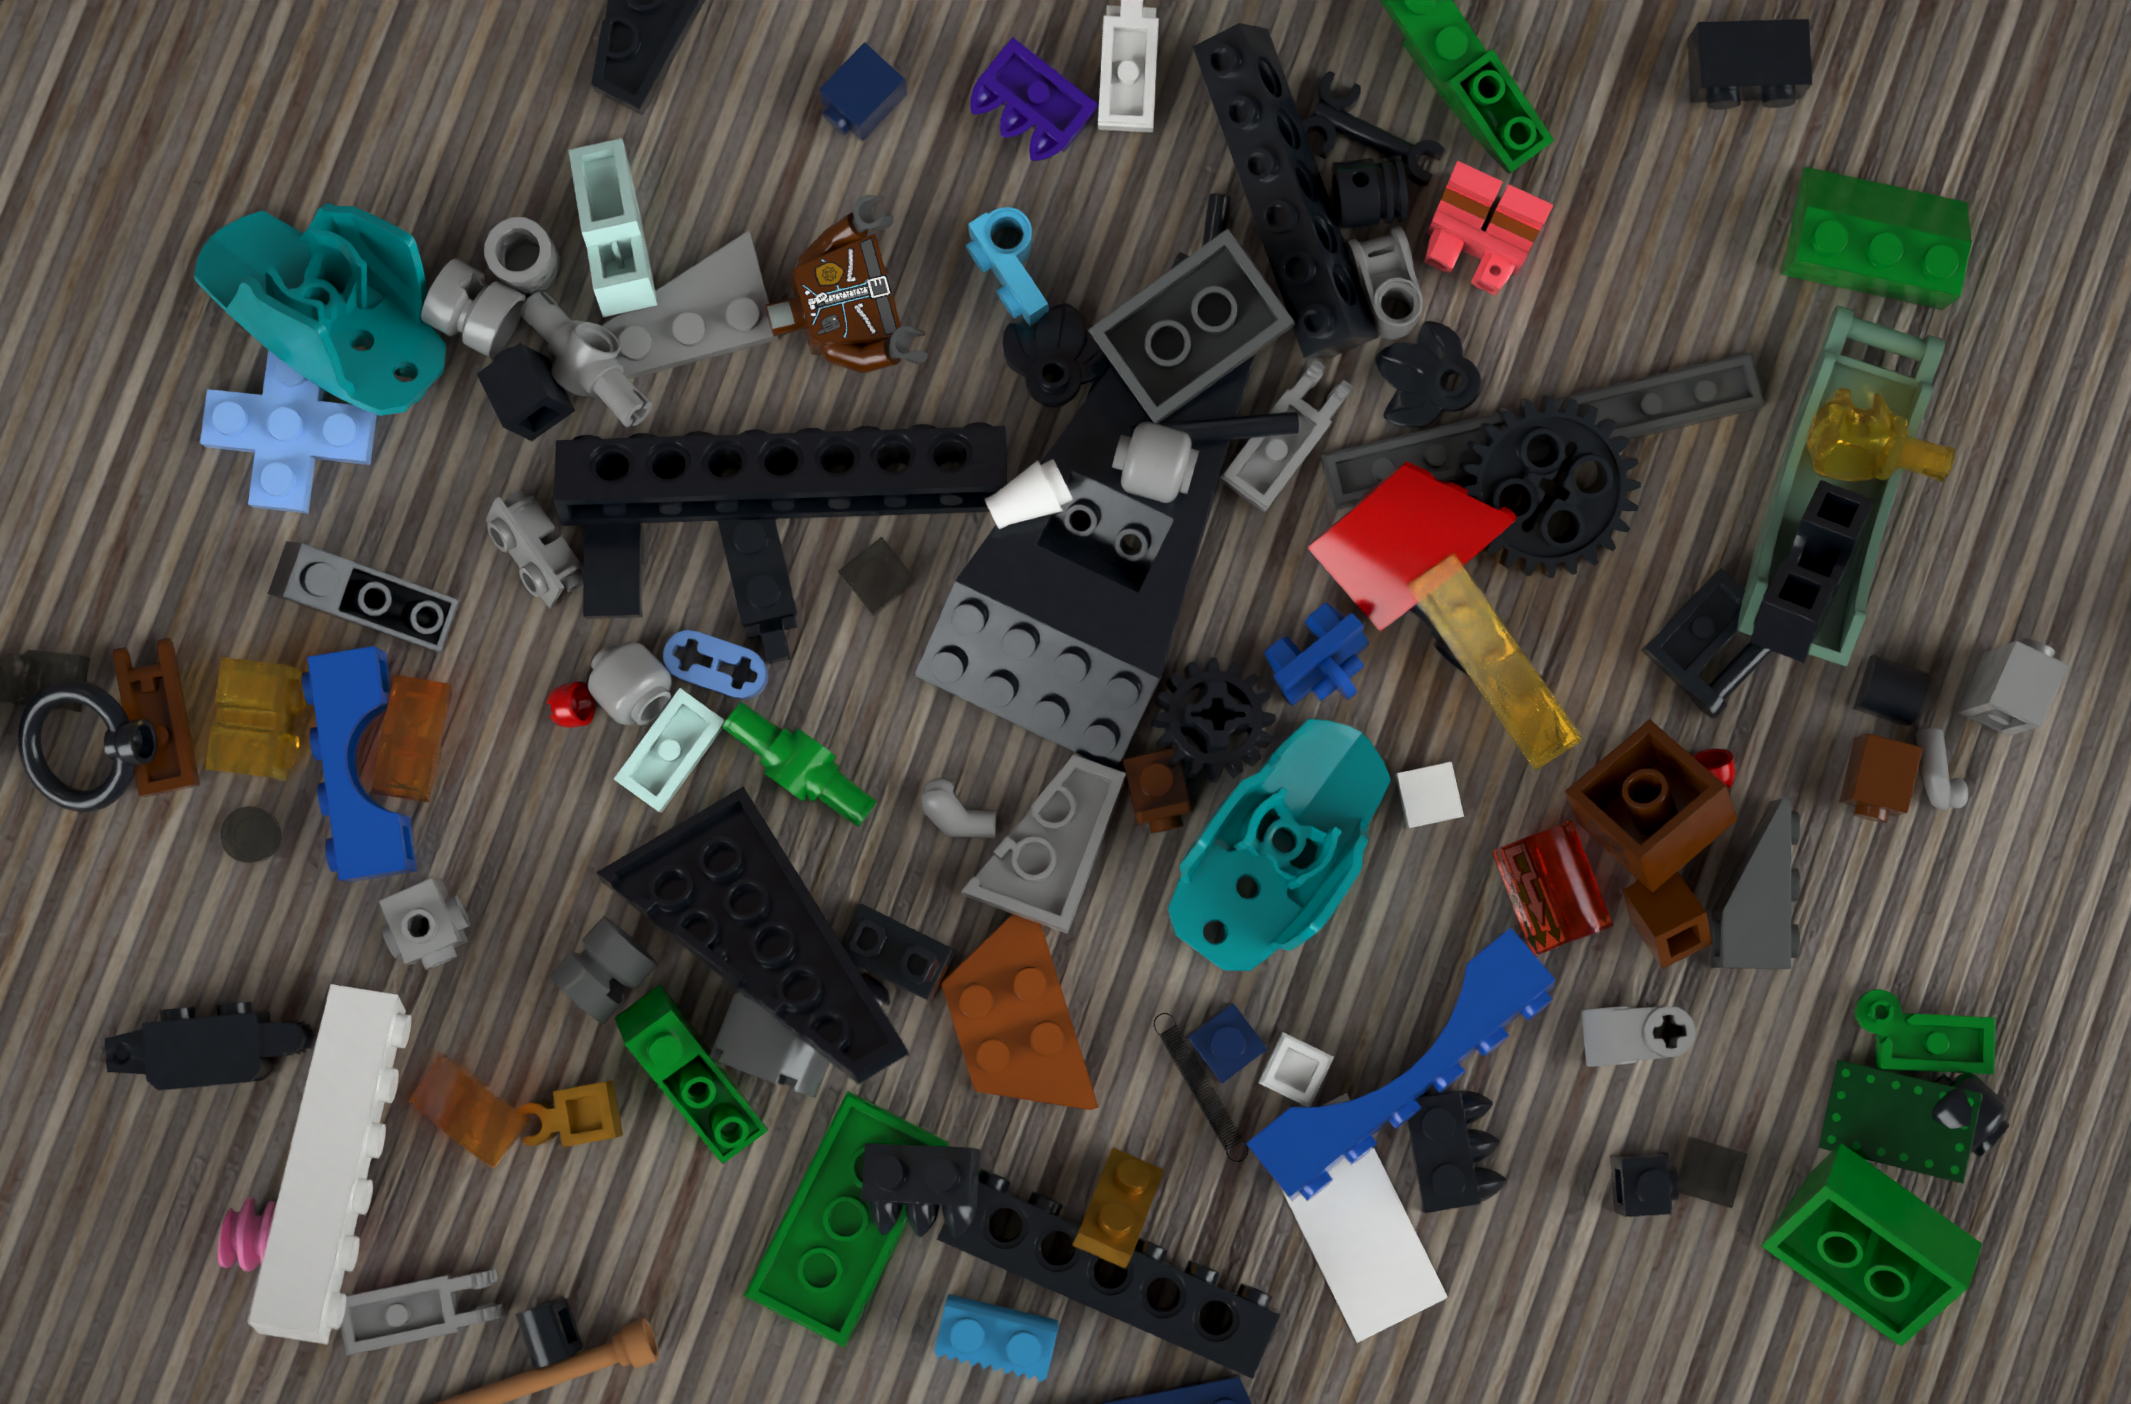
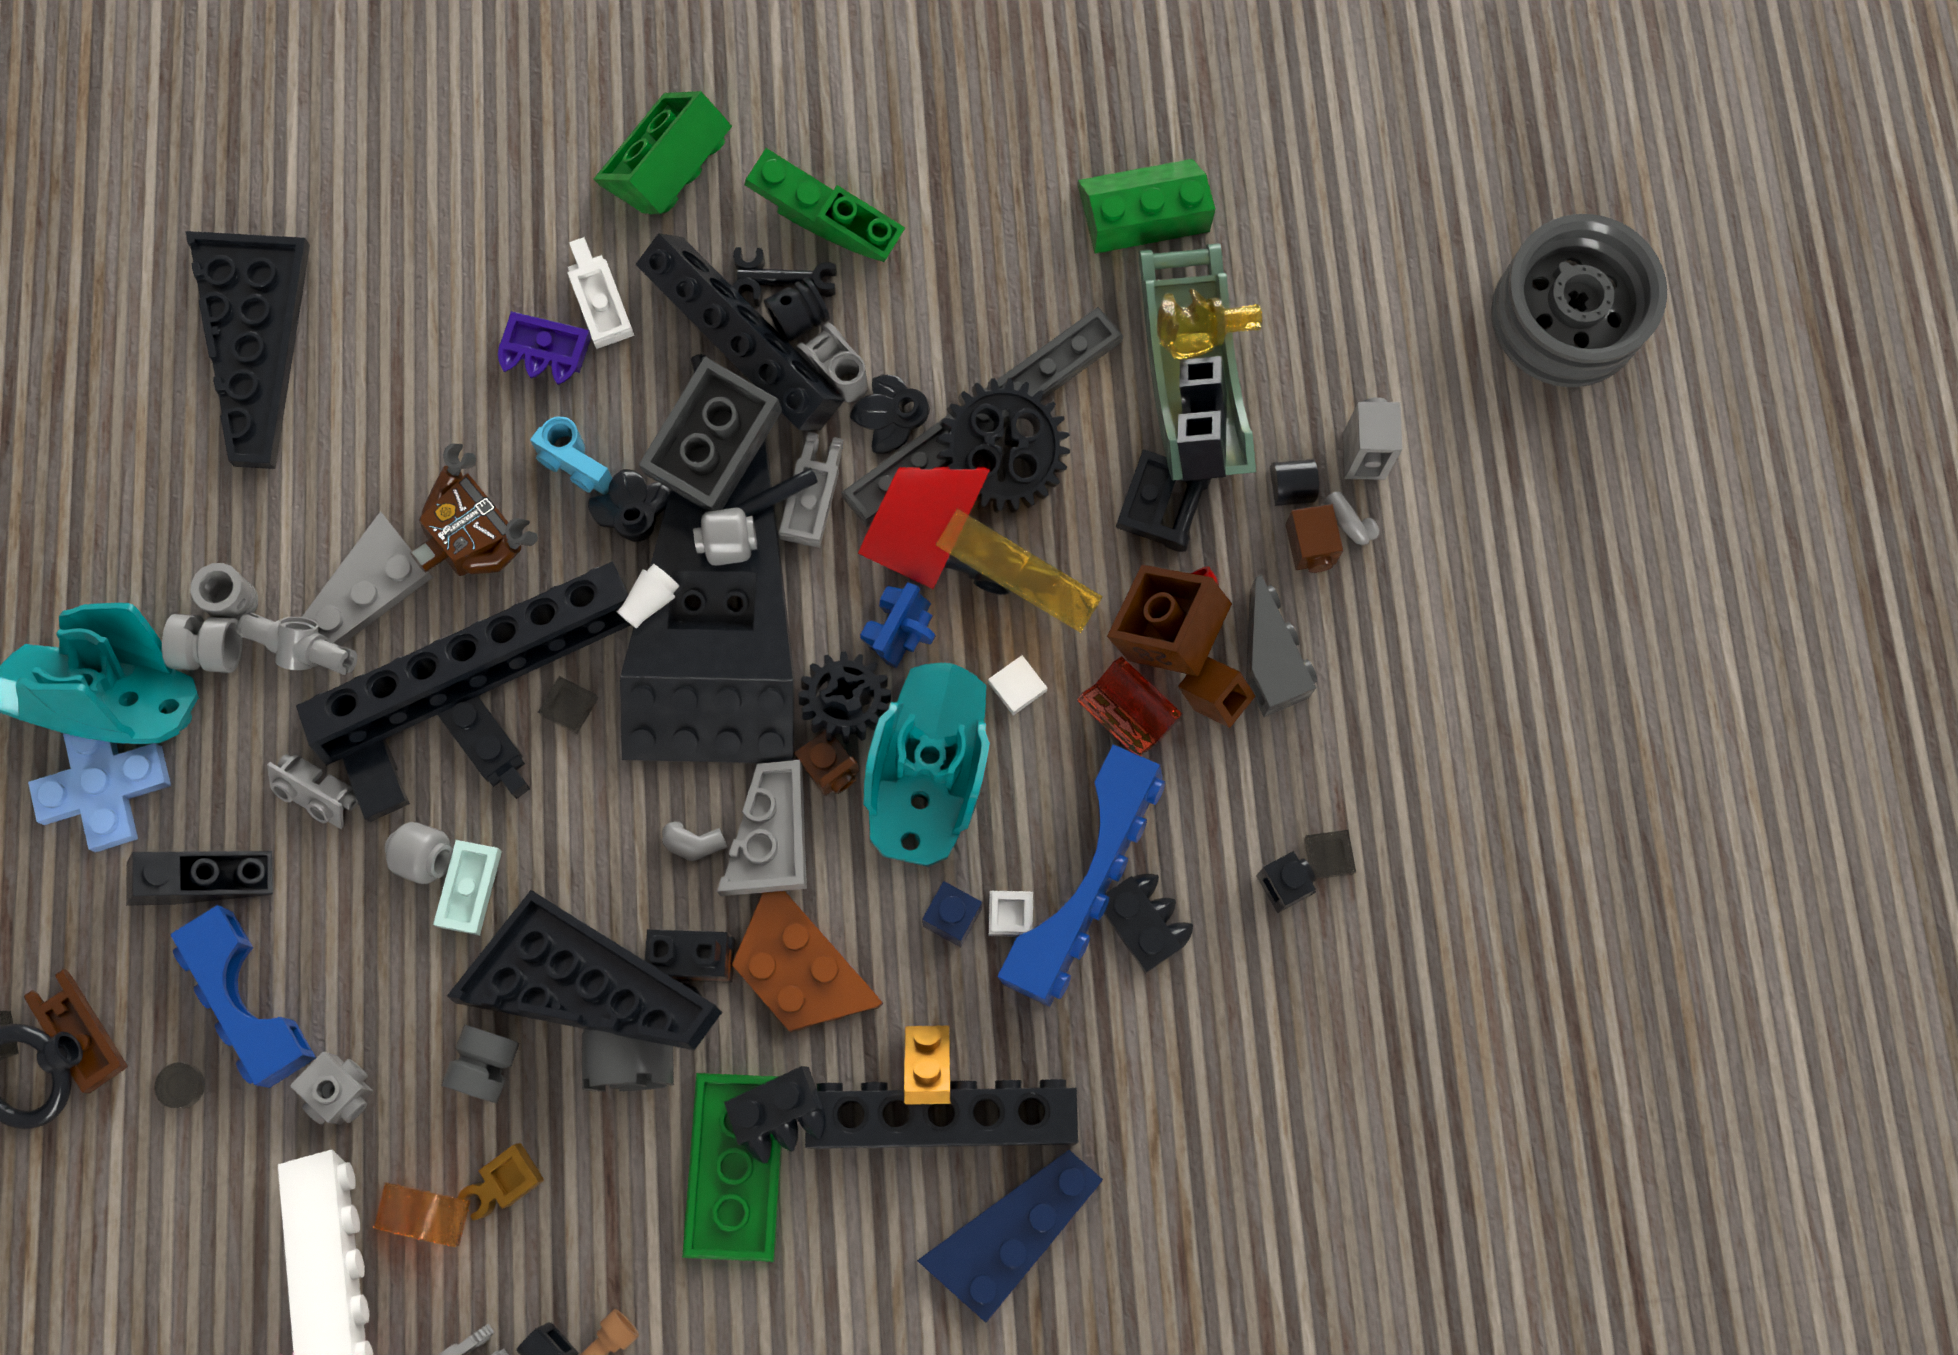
camera: 25 degrees left, 10 degrees down
black hinge [105,1002,316,1091] -> none
clear yellow brick [205,657,306,781] -> none
clear orange slope [372,675,453,803] -> none
black brick [477,343,575,441] -> none
red hinge [546,681,595,728] -> none
light aqua slope [569,138,658,317] -> none
green slope [614,984,768,1164] -> none
medium blue beam [663,630,769,700] -> none
green pin [722,702,877,827] -> none
dark blue brick [819,42,908,141] -> none
dark azure brick [934,1294,1059,1382] -> none
black piece [1154,1013,1249,1162] -> none
white sticker [1282,1093,1448,1343] -> none
coral hips [1424,160,1554,295] -> none
light grey piece [1581,1006,1696,1067] -> none
black brick [1687,19,1812,110] -> none
green slope [1761,1143,1982,1346] -> none
dark green sticker [1818,1060,1983,1184] -> none
green hinge [1854,989,1996,1075] -> none
black head [1932,1073,2010,1157] -> none

